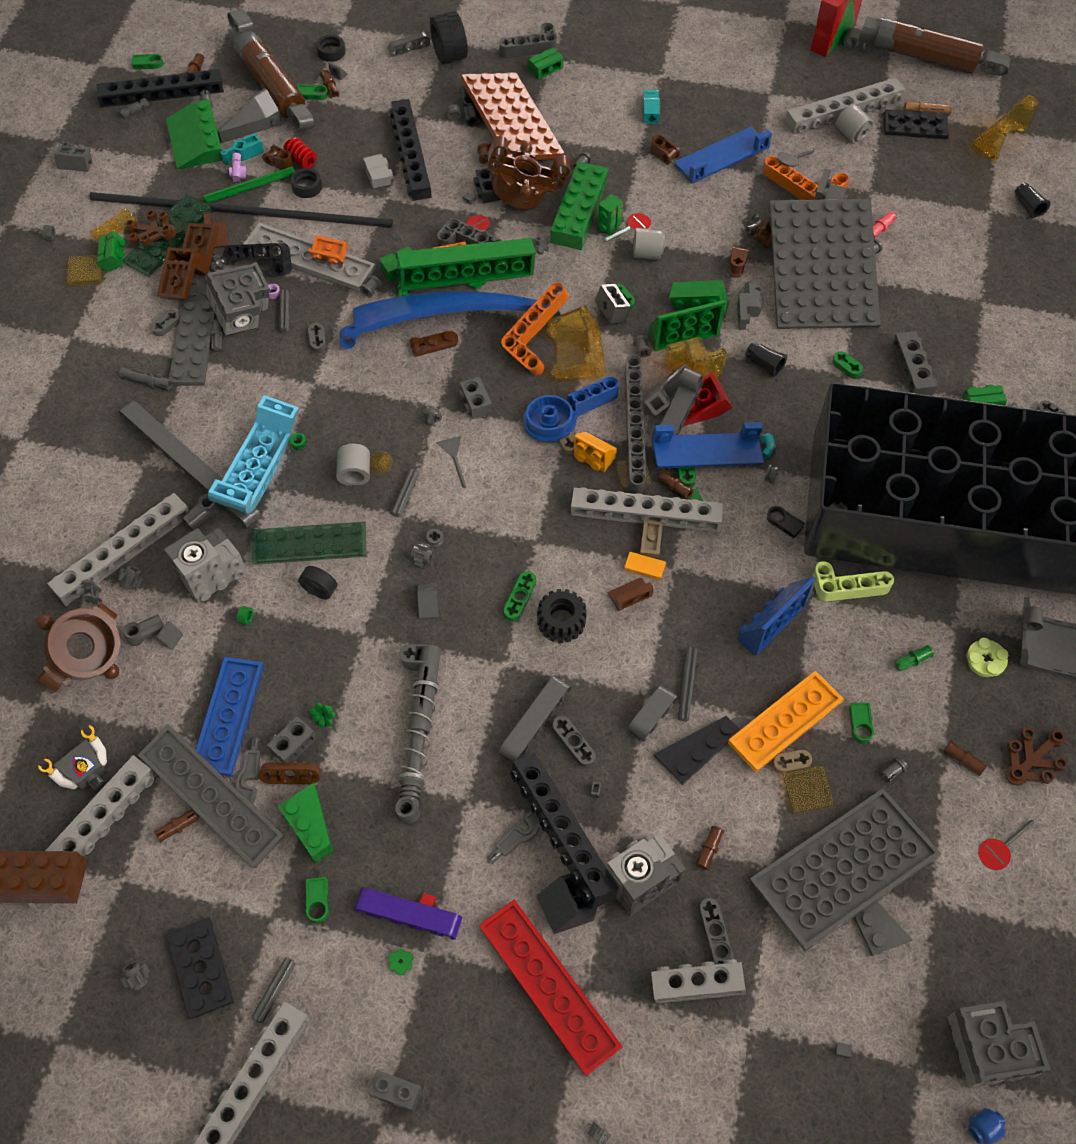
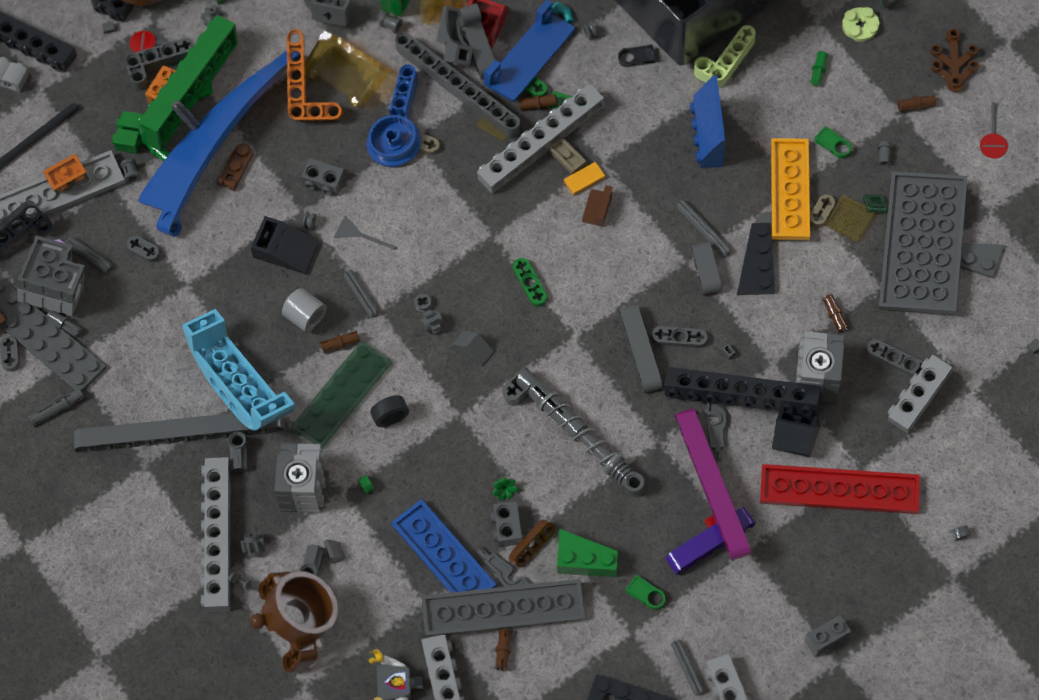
camera: 45 degrees left, 5 degrees up
green axle [290,433,307,450] -> none
clear yellow slope [370,452,394,474] -> none
green plant [389,949,413,975] -> none
black tyre [537,589,587,643] -> none
light orange slope [574,432,617,473] -> none
none -> dark grey axle [171,100,199,130]
none -> black slope [251,216,319,274]
none -> reddish brown pin [320,330,360,353]
none -> magenta beam [675,408,751,561]
none -> clear green tile [863,194,887,212]

